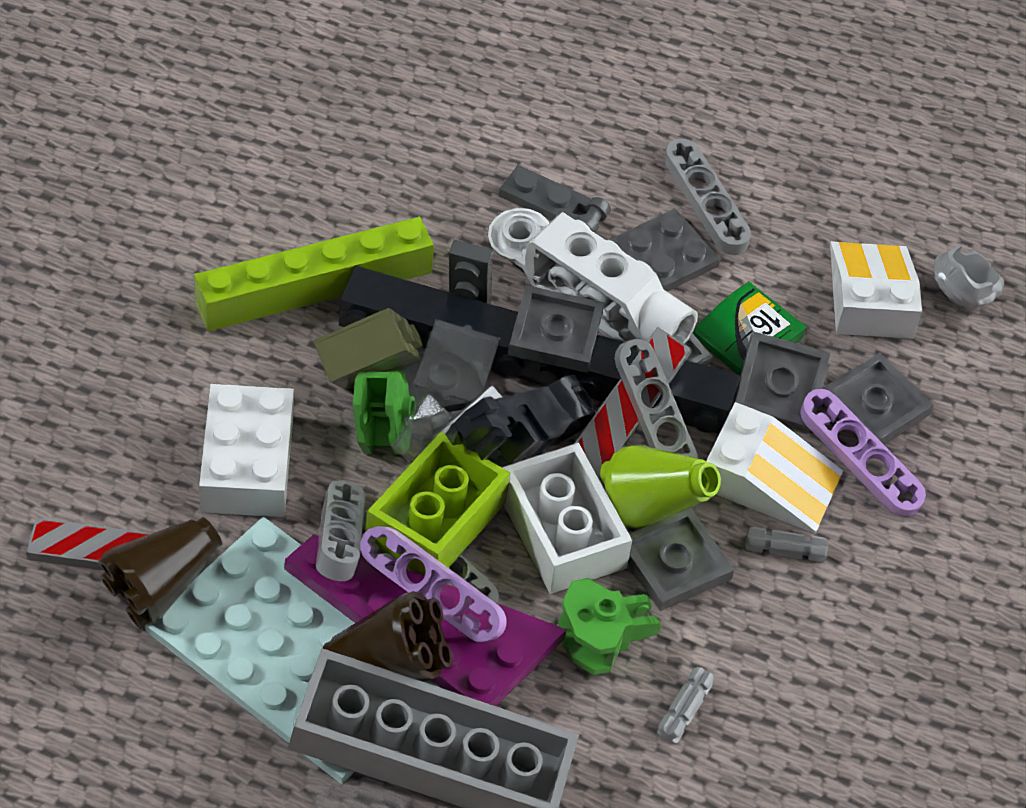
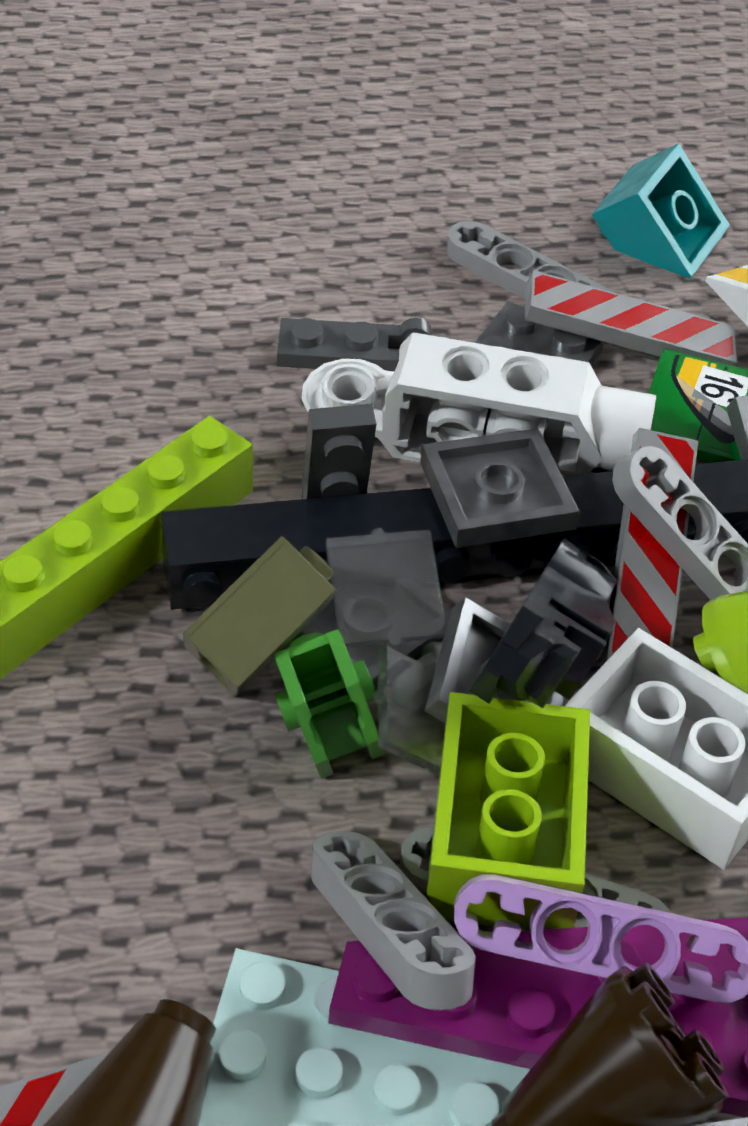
camera: 25 degrees left, 5 degrees down
white brick [199,384,294,517] -> none
none -> light grey tile [525,270,737,366]
none -> teal slope [591,143,730,278]

